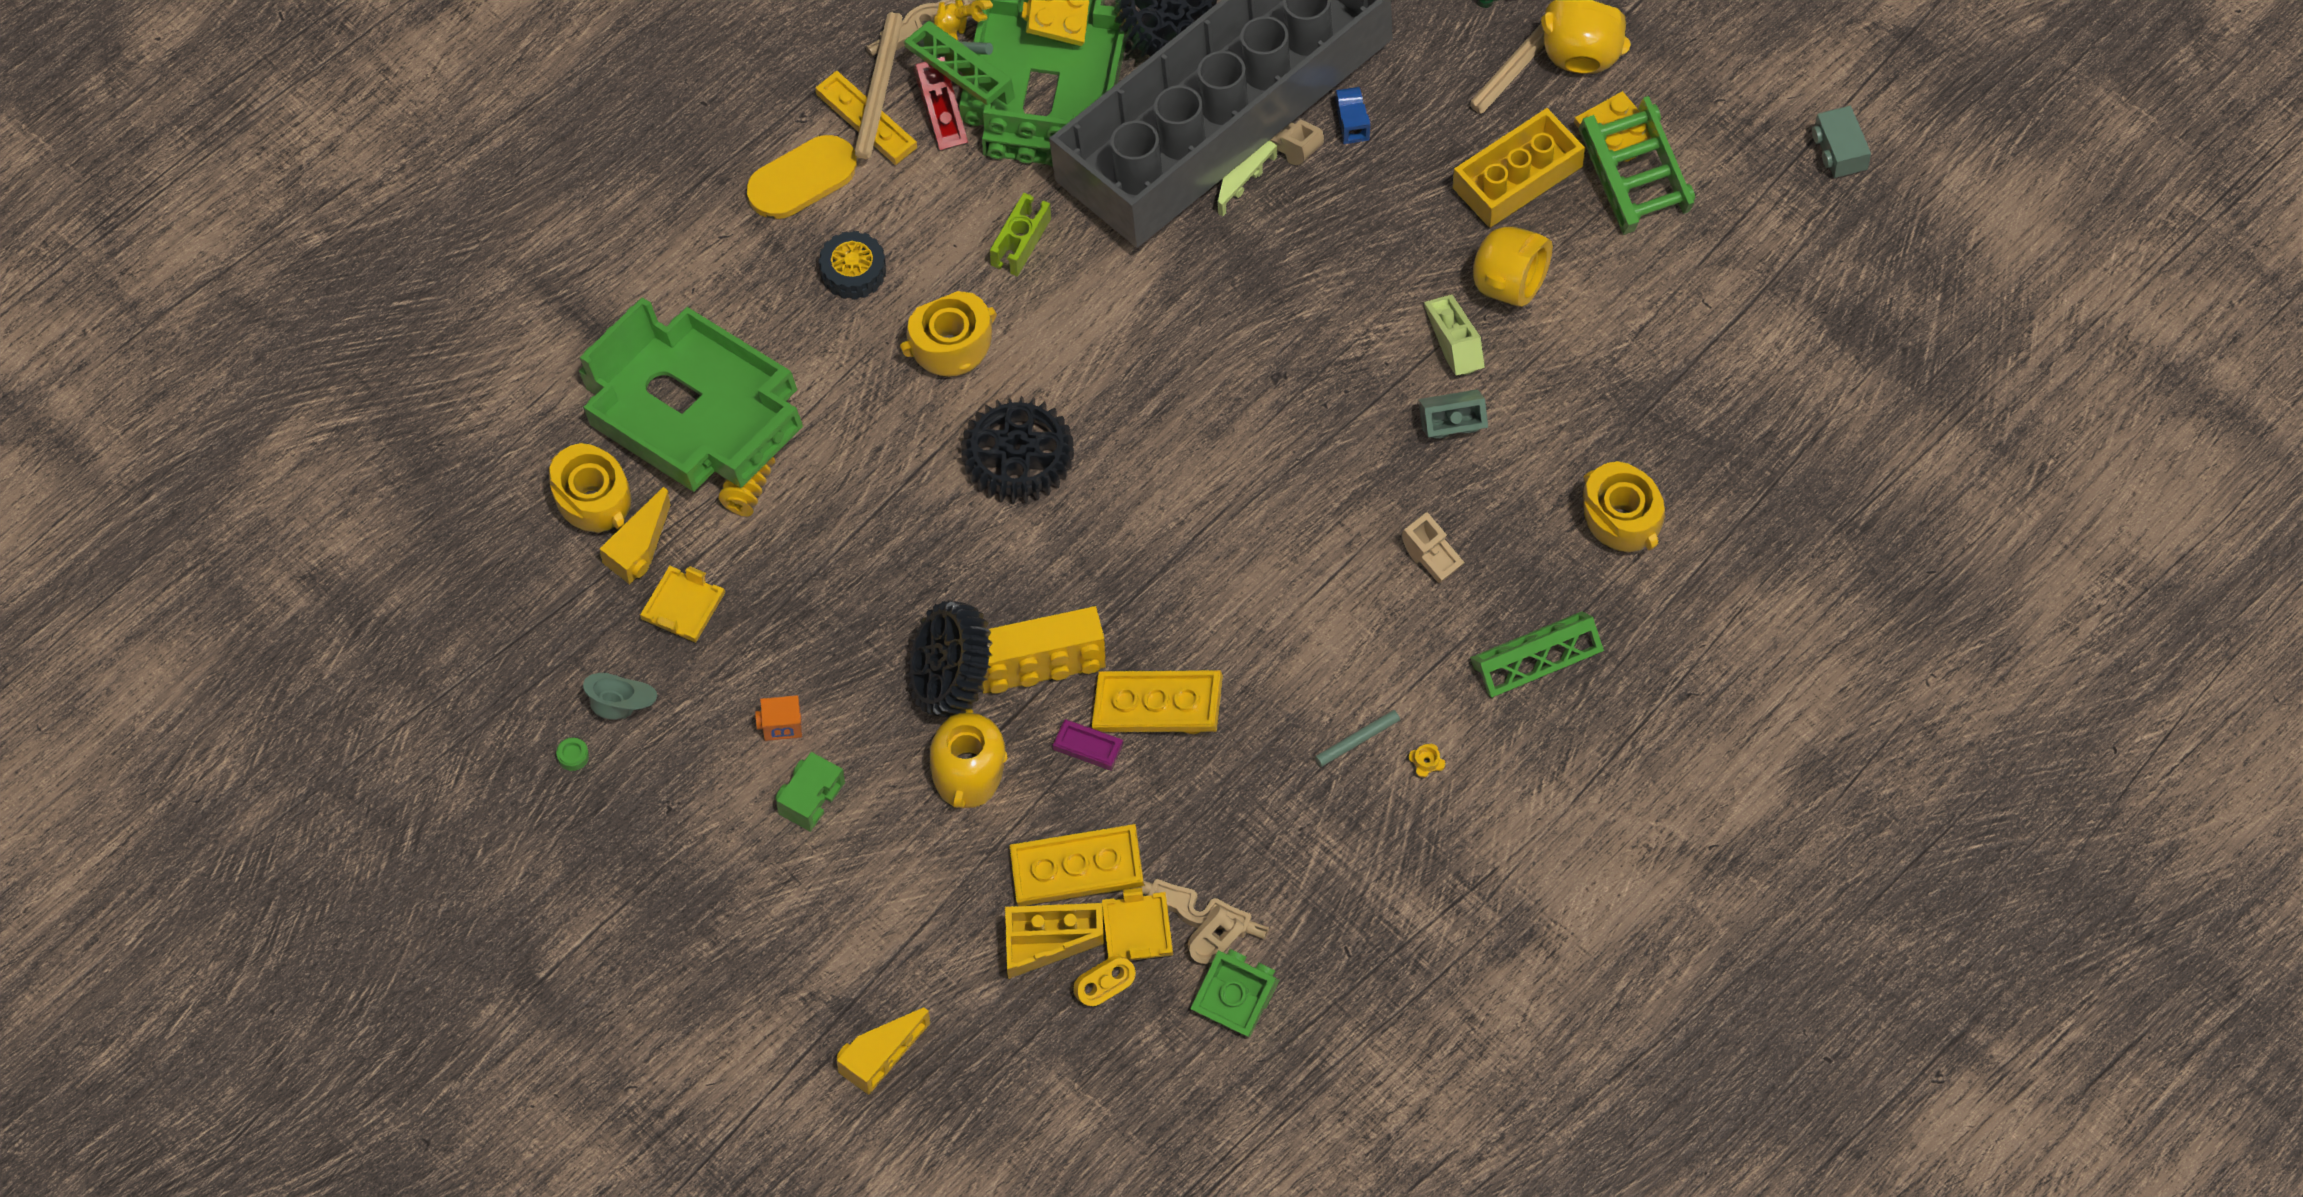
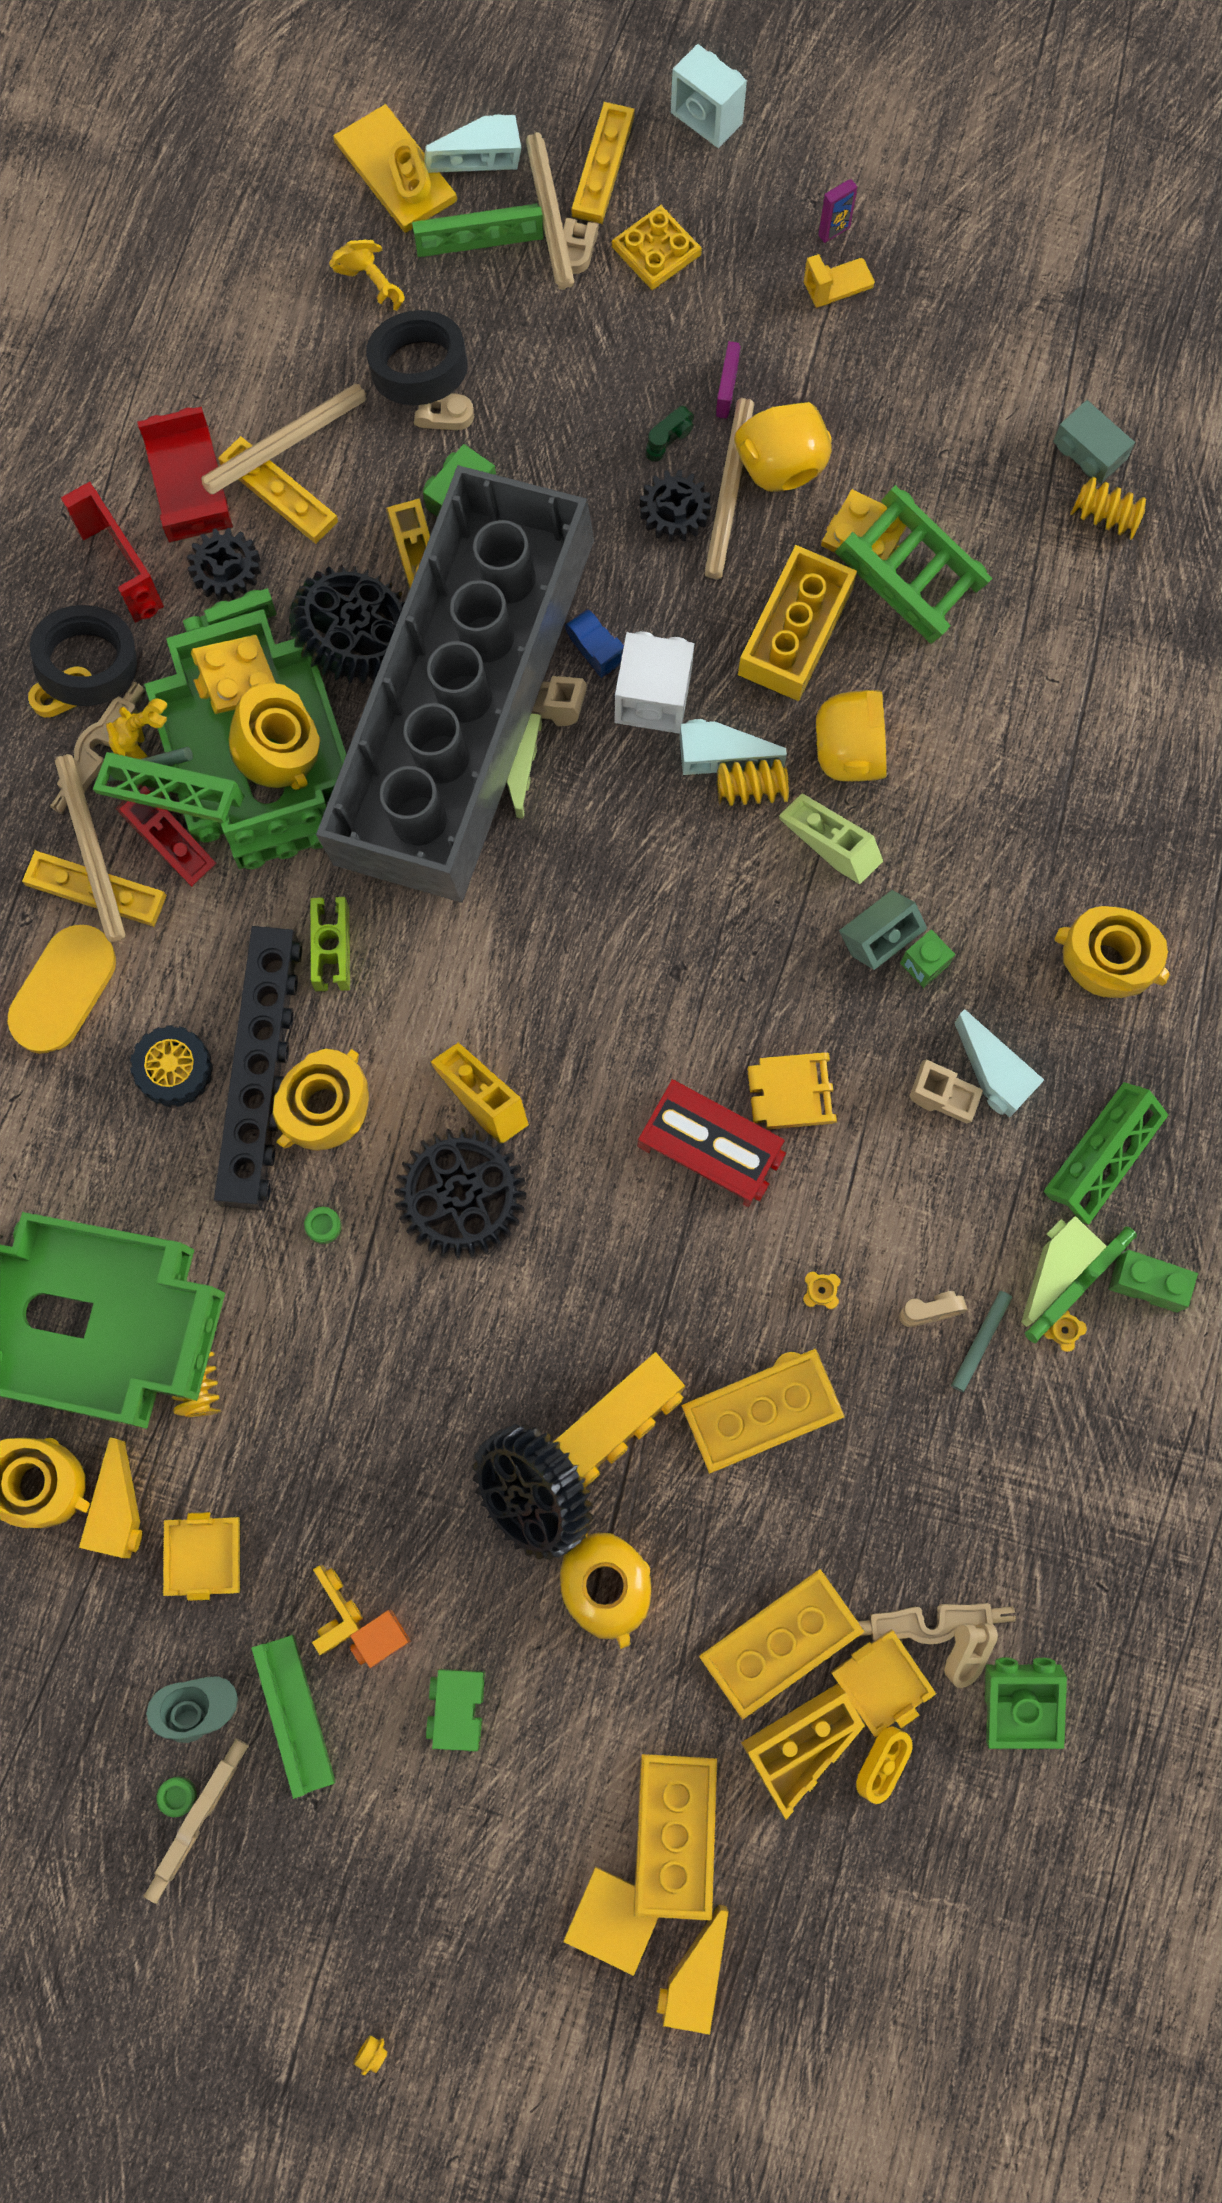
camera: 30 degrees left, 15 degrees up
magenta tile [1053,719,1123,771] -> none
none -> tan piece [143,1738,249,1904]
none -> black brick [214,926,303,1210]
none -> yellow piece [229,683,320,790]
none -> bright green fence [252,1635,336,1799]
none -> bright green tile [304,1207,342,1244]
none -> yellow bracket [312,1565,363,1655]
none -> yellow plate [353,2035,388,2076]
none -> yellow slope [431,1042,529,1143]
none -> yellow tile [563,1866,658,1976]
none -> white brick [614,631,694,734]
none -> yellow tile [634,1754,717,1921]
none -> red panel [637,1079,786,1208]
none -> black gear [639,470,711,542]
none -> light aqua slope [679,719,787,775]
none -> yellow piece [717,759,789,806]
none -> yellow plate [747,1053,837,1130]
none -> yellow plate [803,1272,840,1309]
none -> tan plate [899,1291,968,1327]
none -> bright green brick [900,929,955,988]
none -> light aqua slope [954,1009,1044,1118]
none -> yellowish green slope [1021,1216,1107,1327]
none -> bright green piece [1025,1226,1137,1343]
none -> yellow piece [1070,477,1146,540]
none -> bright green brick [1108,1249,1198,1313]

